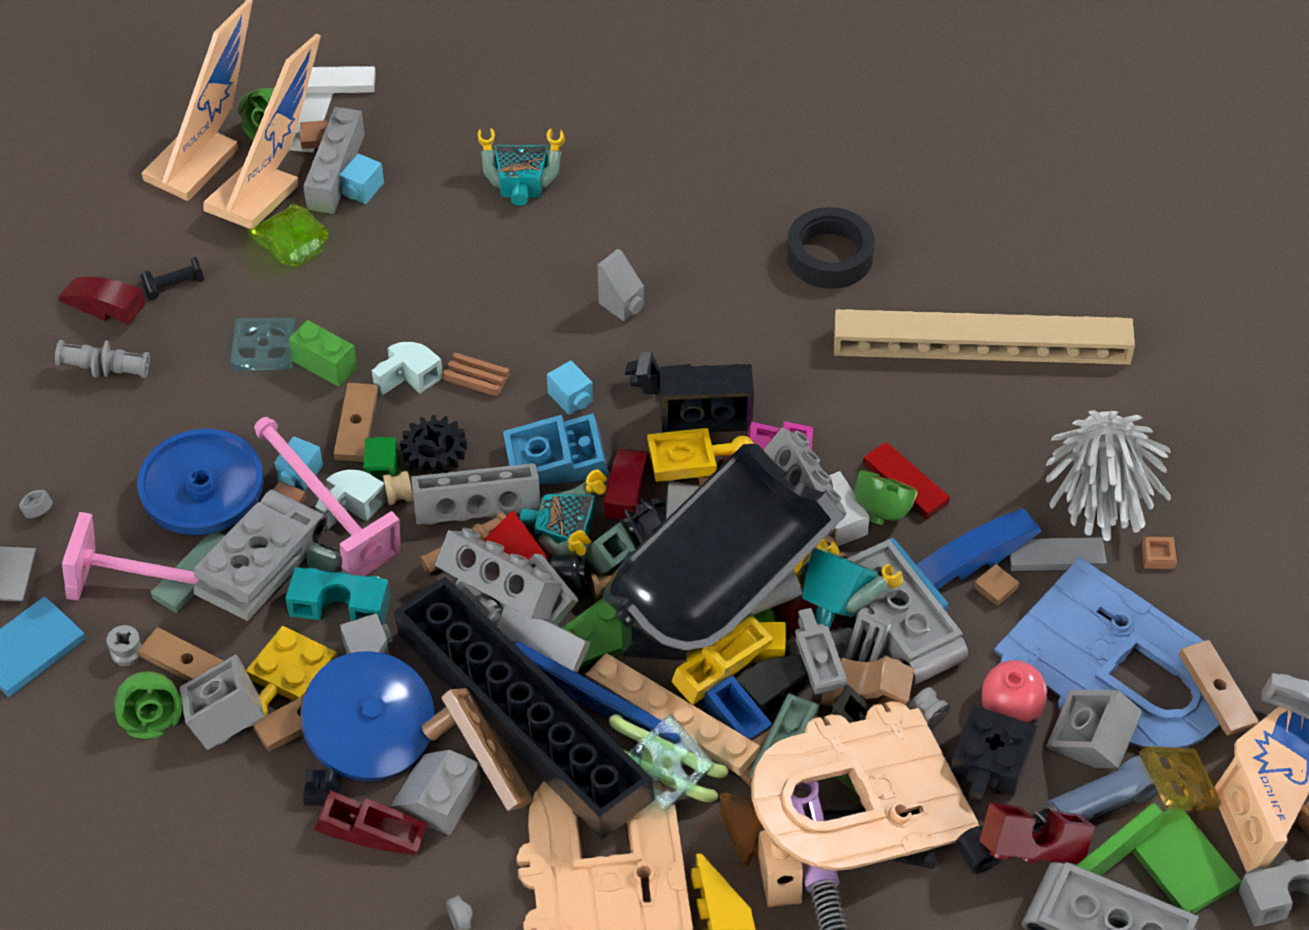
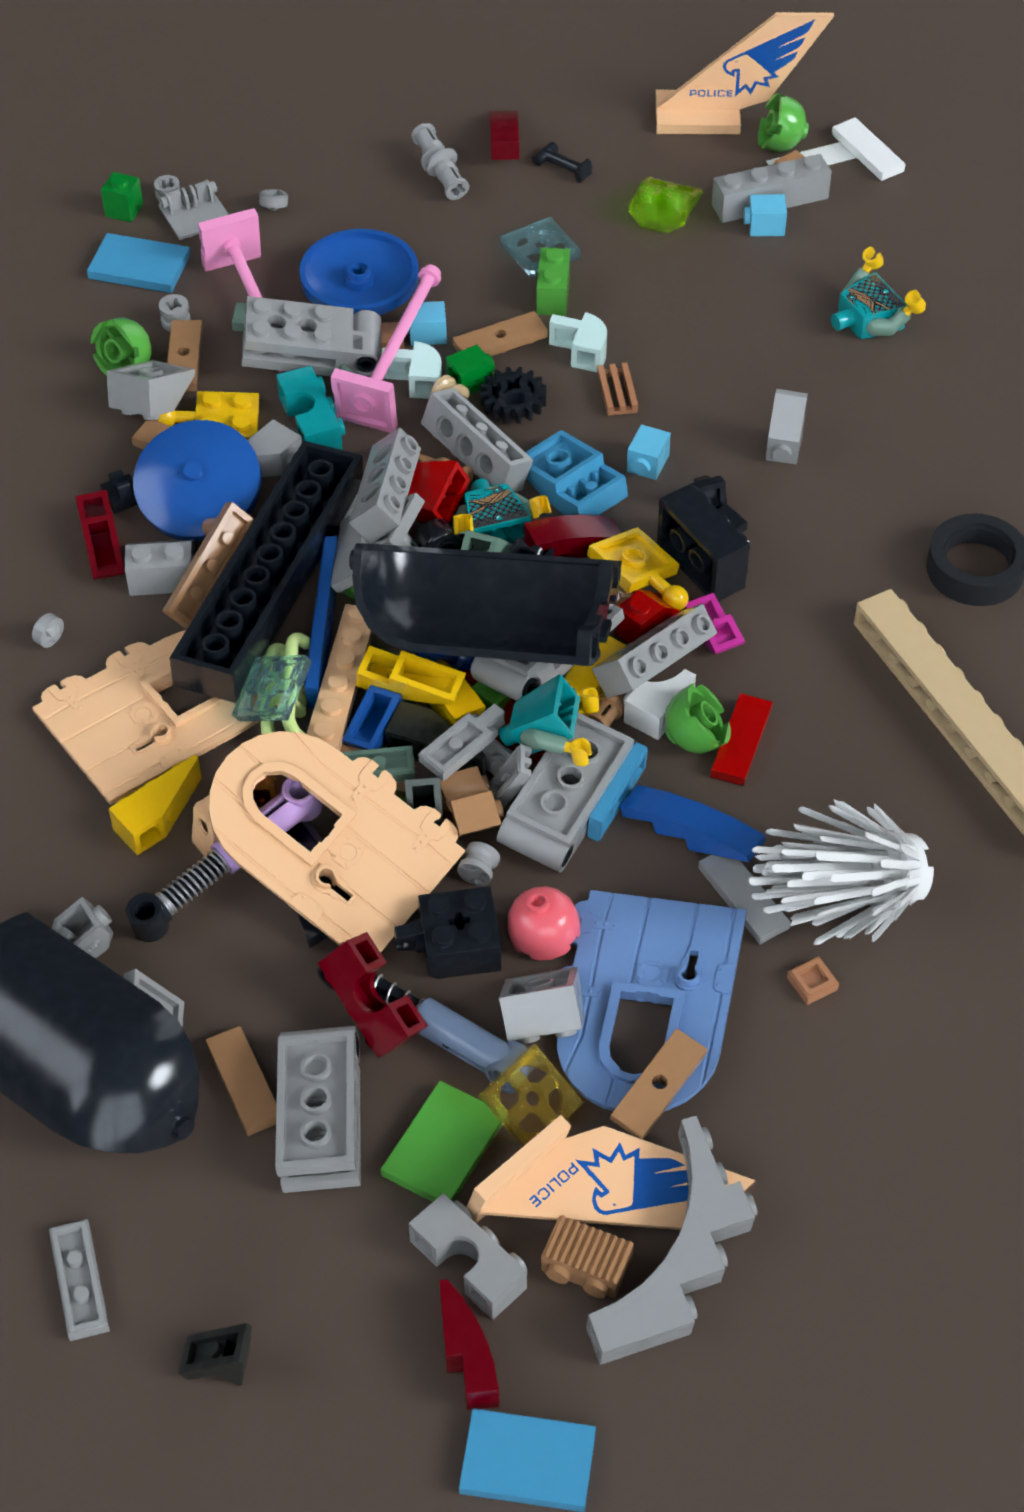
camera: 60 degrees right, 0 degrees up
light nougat piece [203,34,321,230] -> none
medium nougat tile [974,564,1020,607] -> none
bright green tile [1076,803,1163,876] -> none

